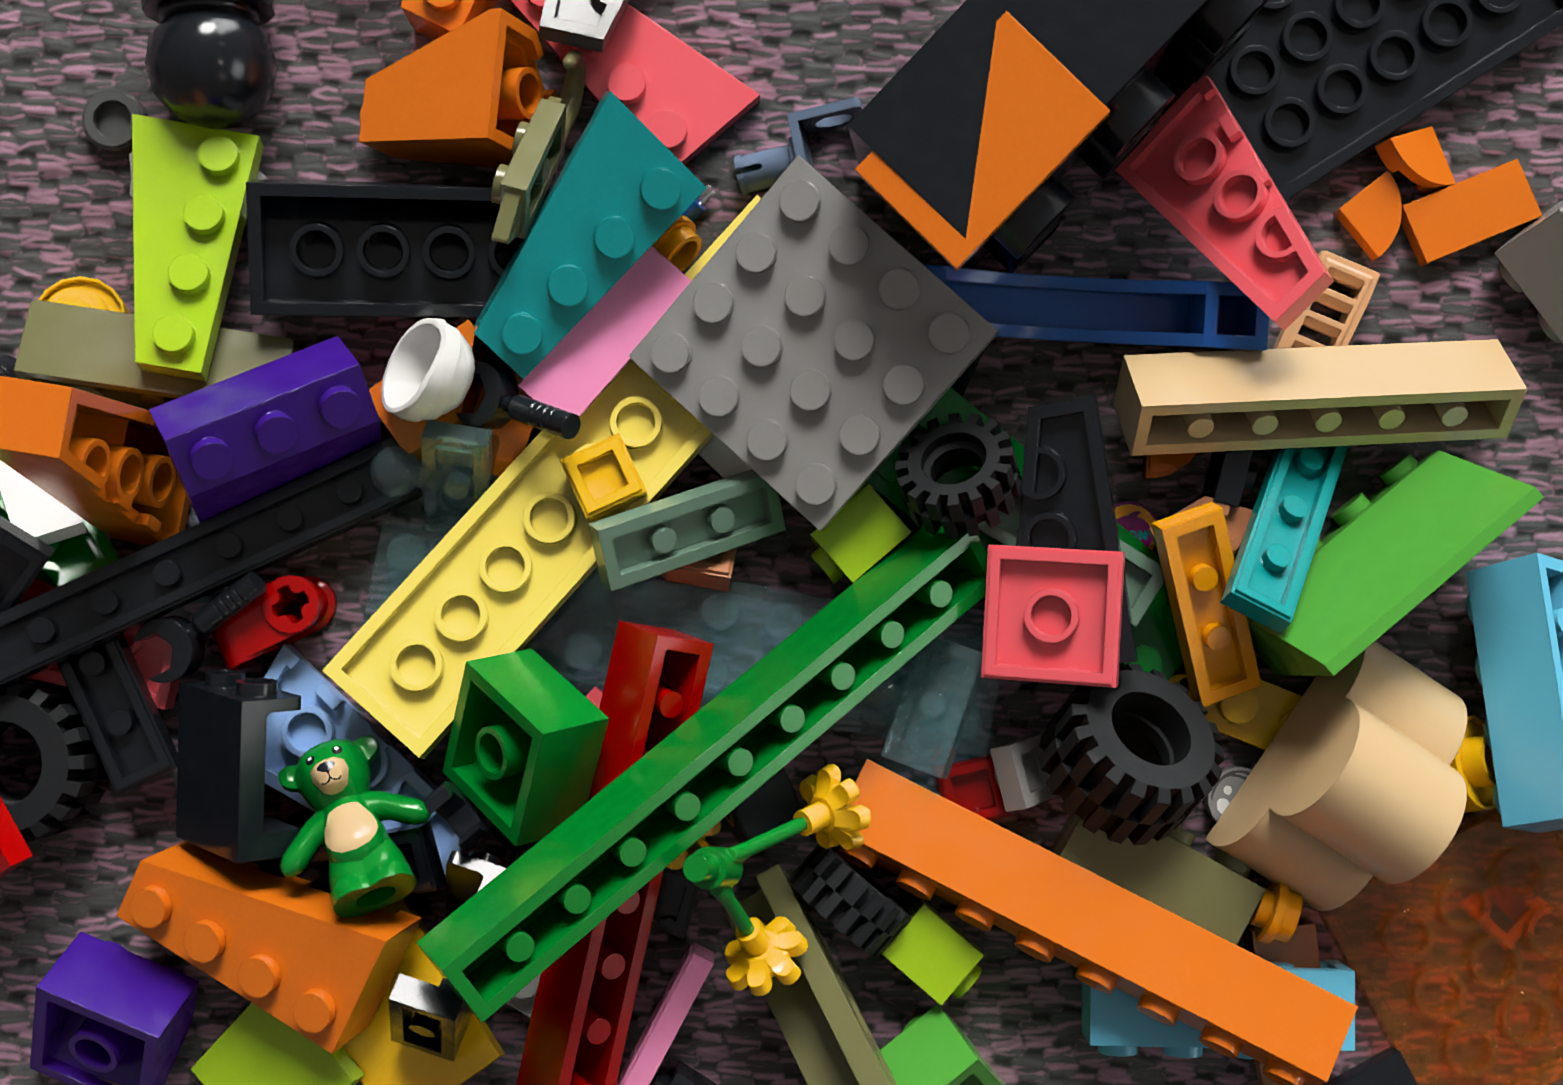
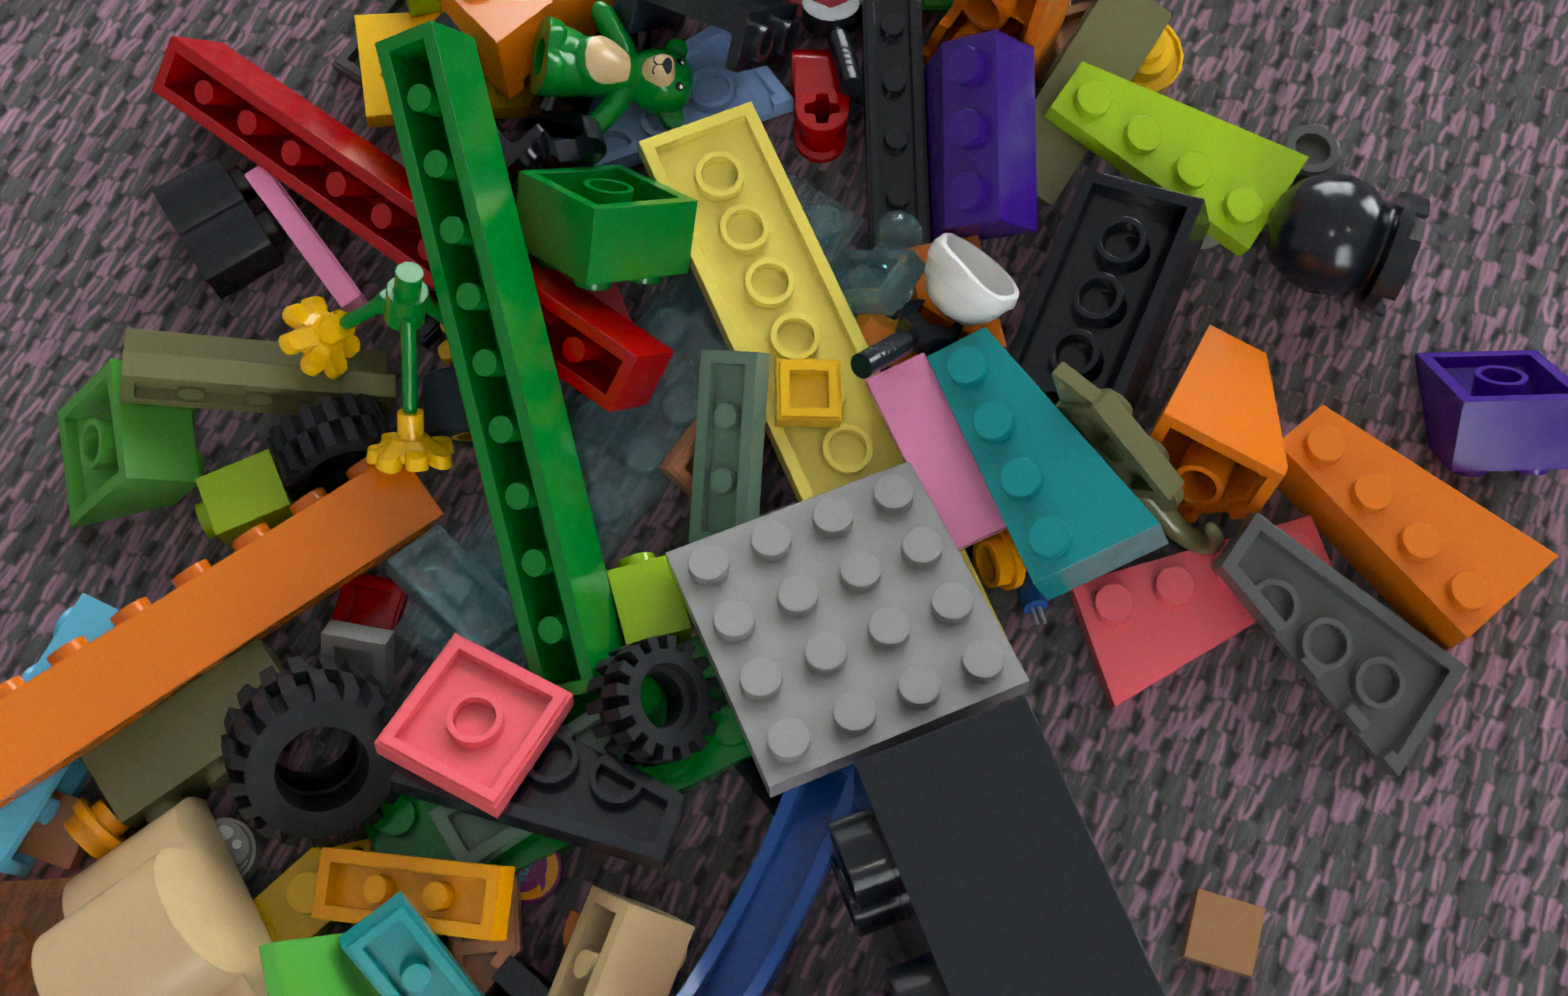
camera: 115 degrees right, 15 degrees down
sand blue bracket [734,97,864,196] -> none
orange tile [855,11,1110,271] -> none

